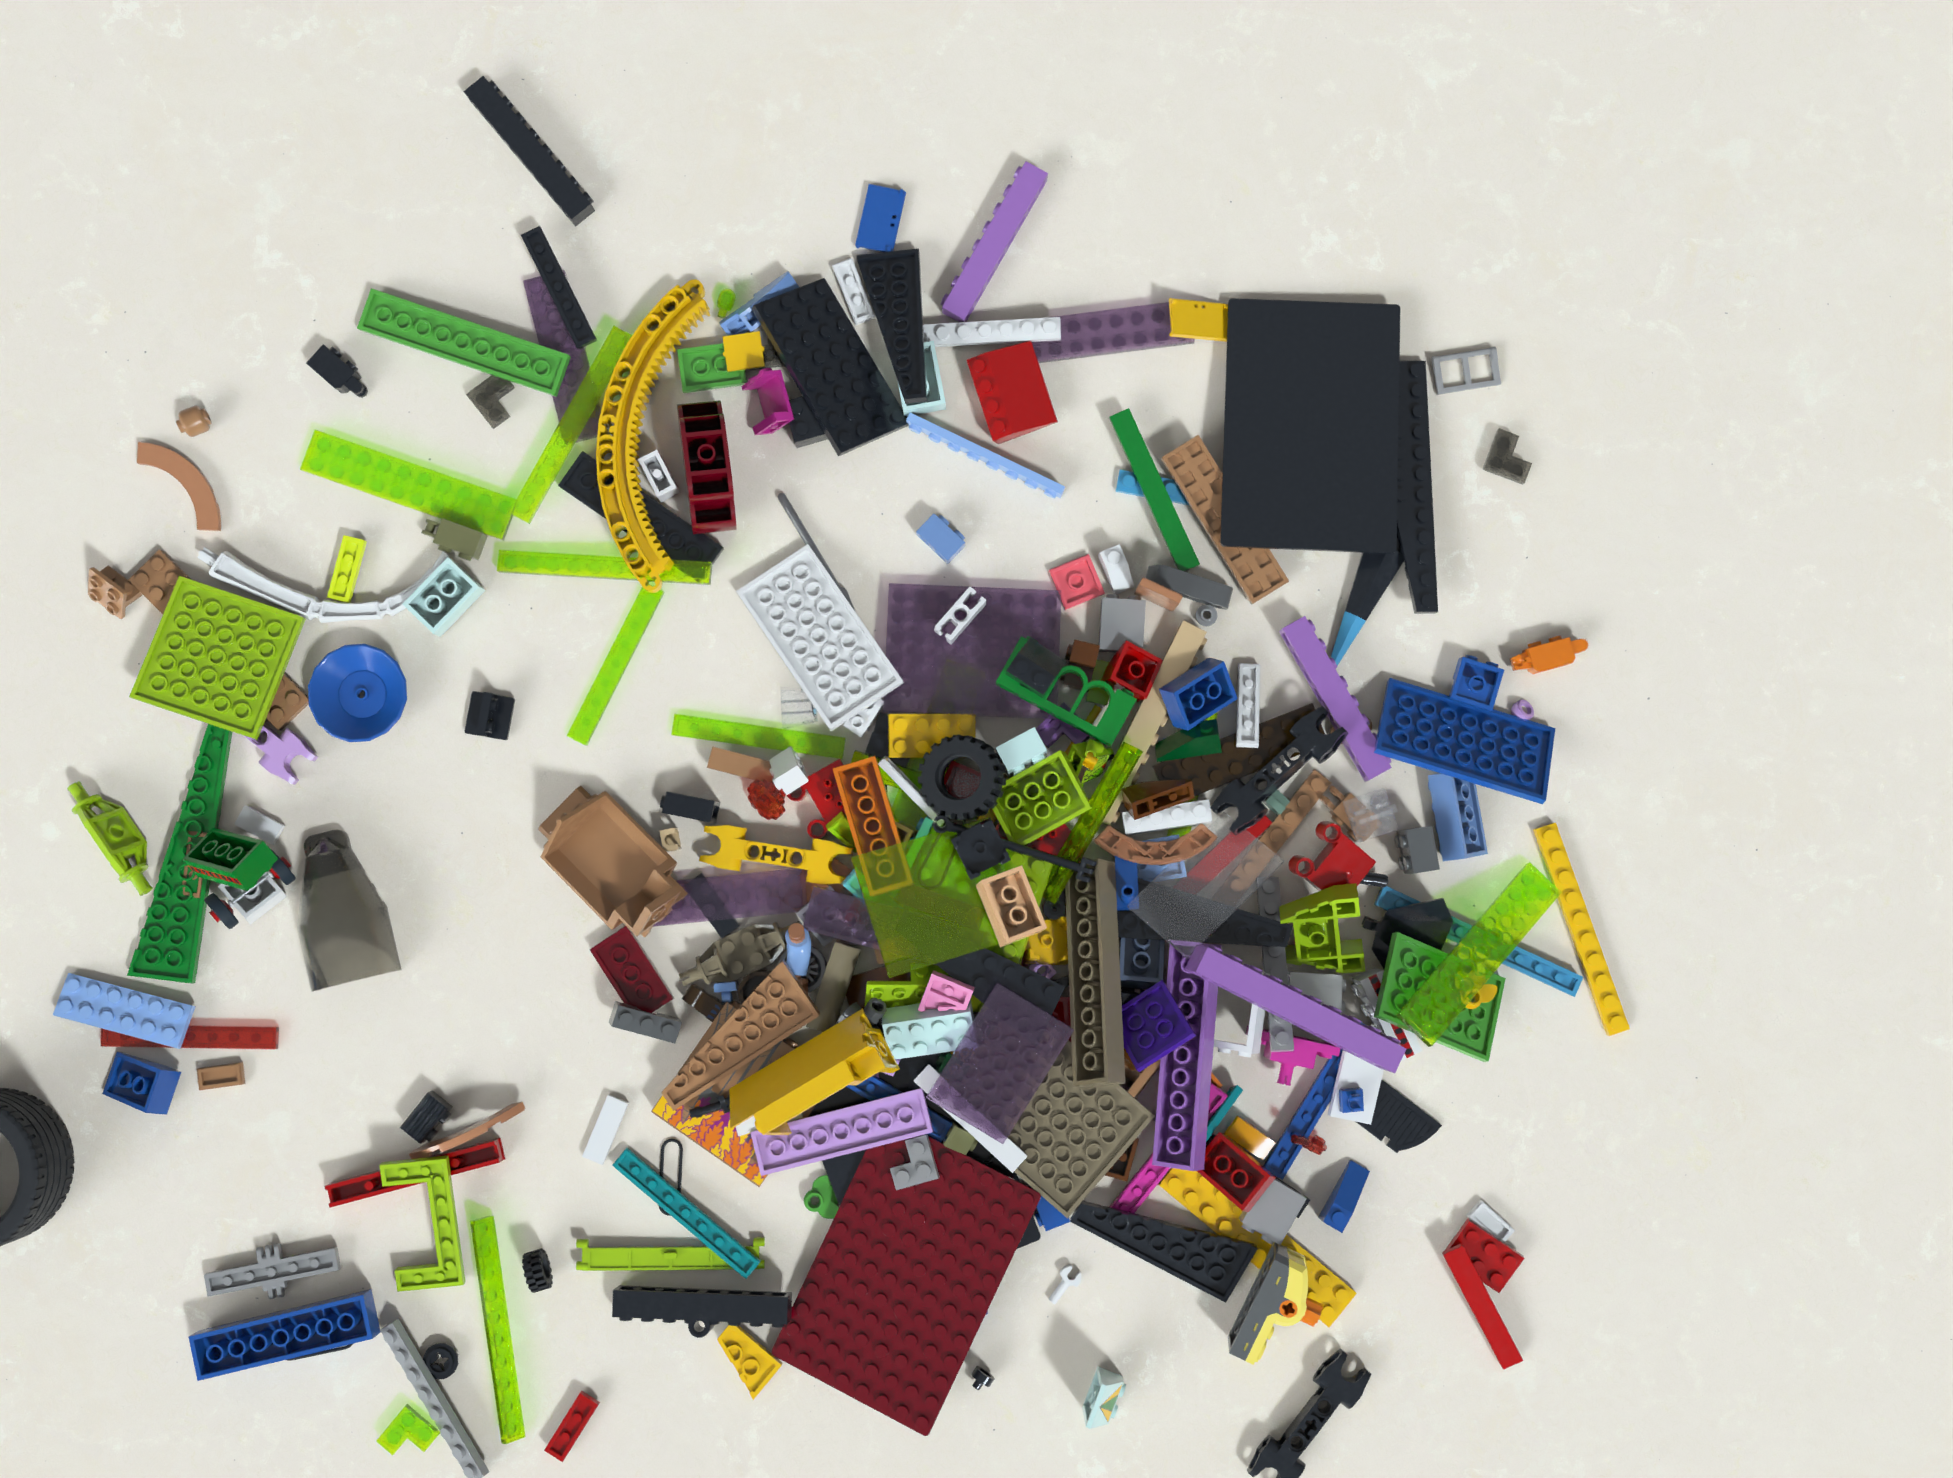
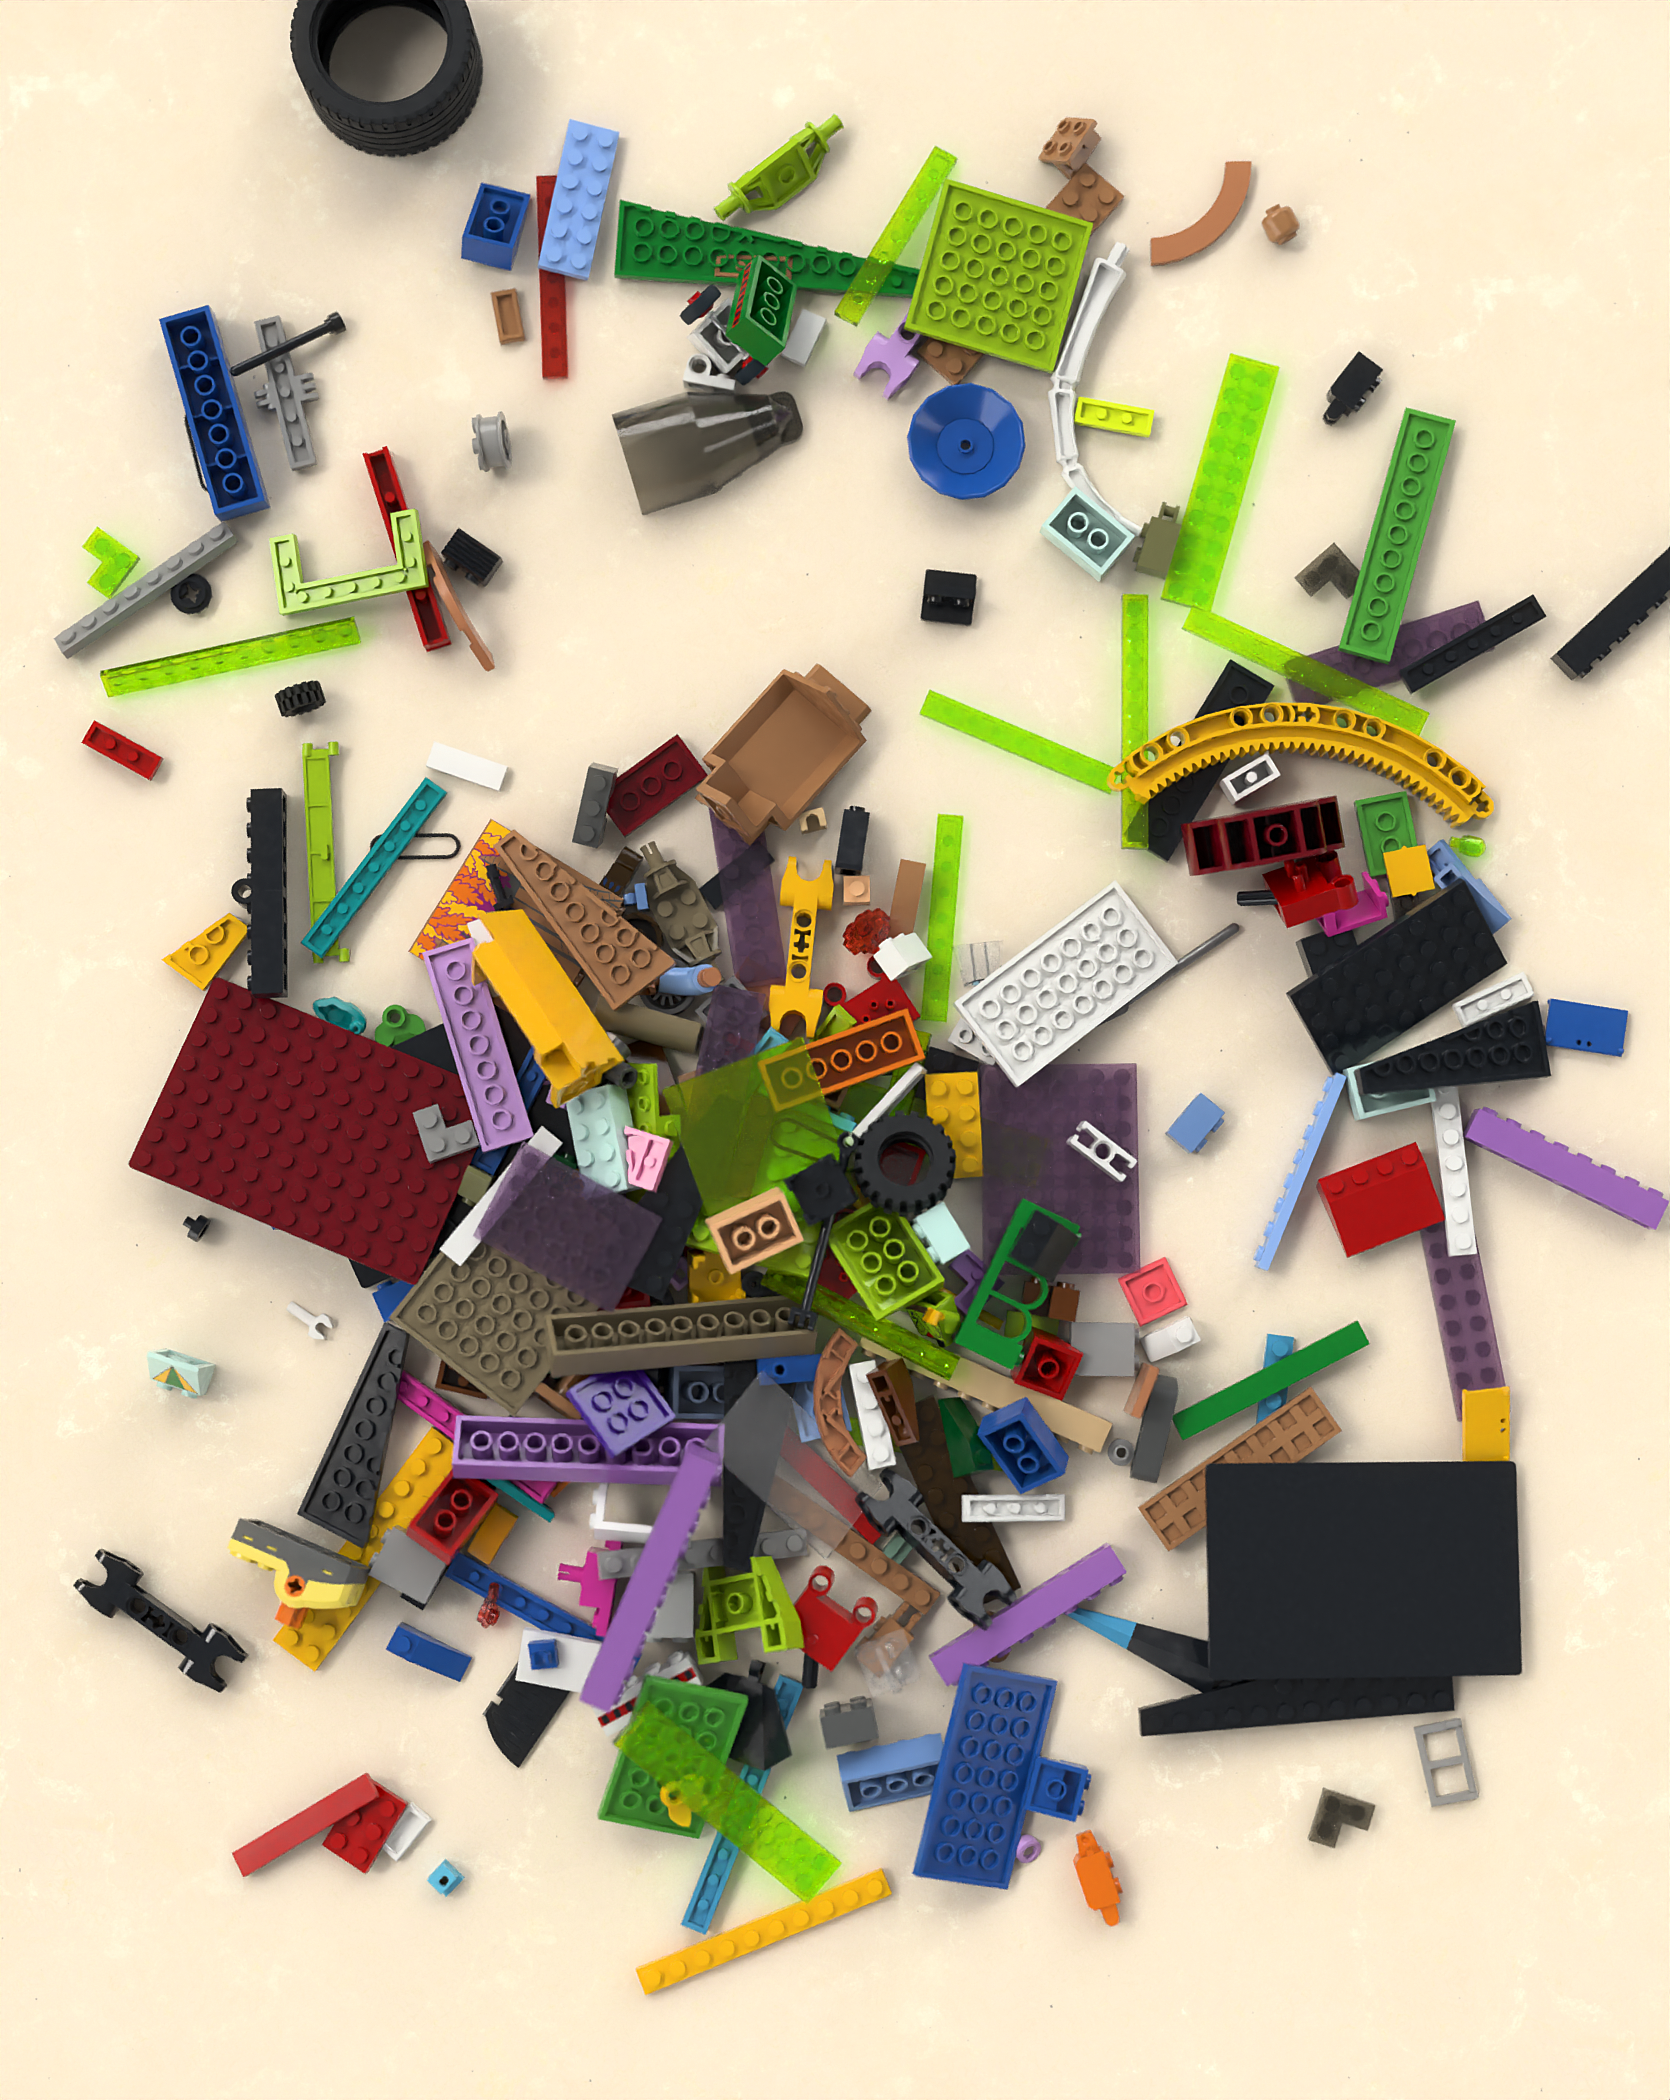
camera: 90 degrees right, 0 degrees up
none -> black piece [230,311,346,377]
none -> teal arm [313,996,366,1034]
none -> medium azure piece [427,1859,464,1897]
none -> light grey wheel [472,411,512,472]
none -> white plate [683,353,736,397]
none -> clear neon green tile [834,146,957,327]
none -> light nougat brick [843,876,870,906]
none -> red piece [1237,850,1359,928]

